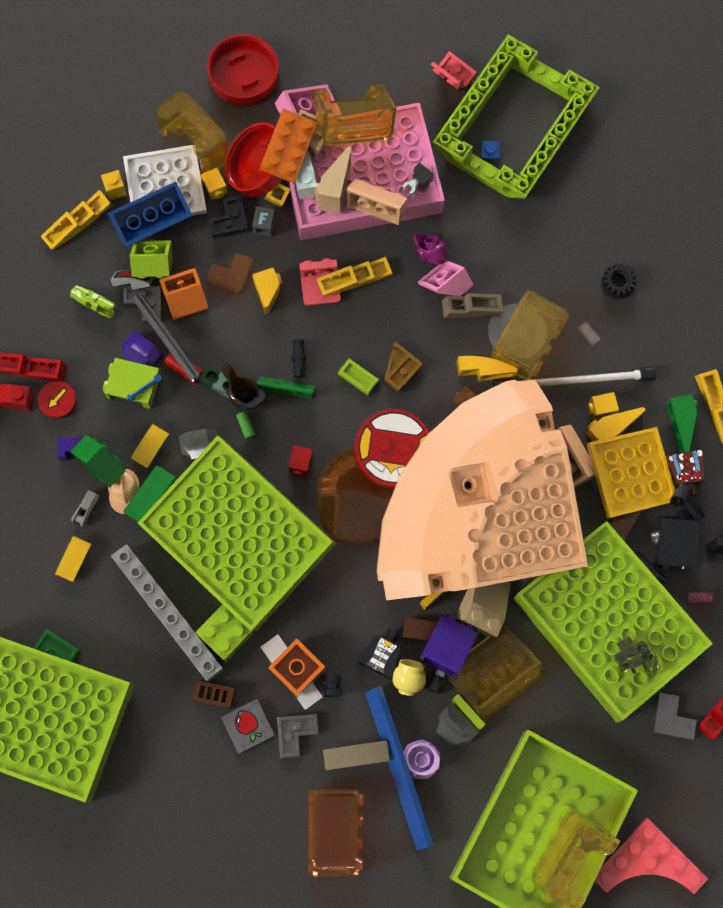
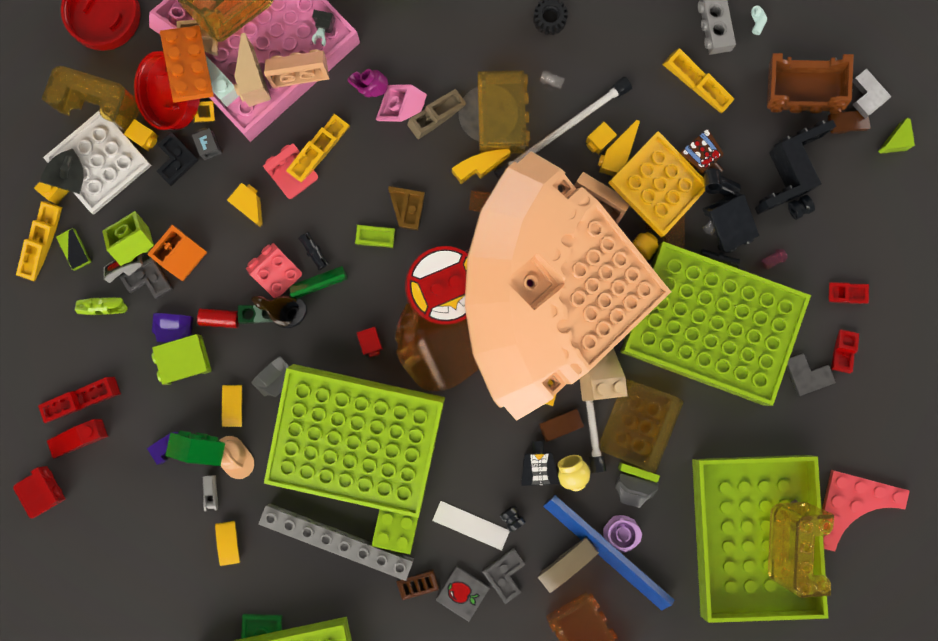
camera: 25 degrees left, 10 degrees up
red tile [37,381,76,419] -> none
blue slope [107,181,192,247] -> none
green slope [123,466,176,522] -> none
blue hinge [127,375,162,401] -> none
dark grey axle [133,293,200,382] -> none
clear orange tile [206,253,254,293] -> none
bright green axle [236,411,256,440] -> none
orange brick [268,638,325,698] -> none
dark purple slope [420,614,478,678] -> none
clear smoke piece [614,636,658,678] -> none
green slope [666,394,698,453] -> none
none -> pearl dark grey shield [40,149,84,194]
none -> tile [56,228,91,271]
none -> coral bracket [246,243,302,298]
none -> yellow head [632,232,659,261]

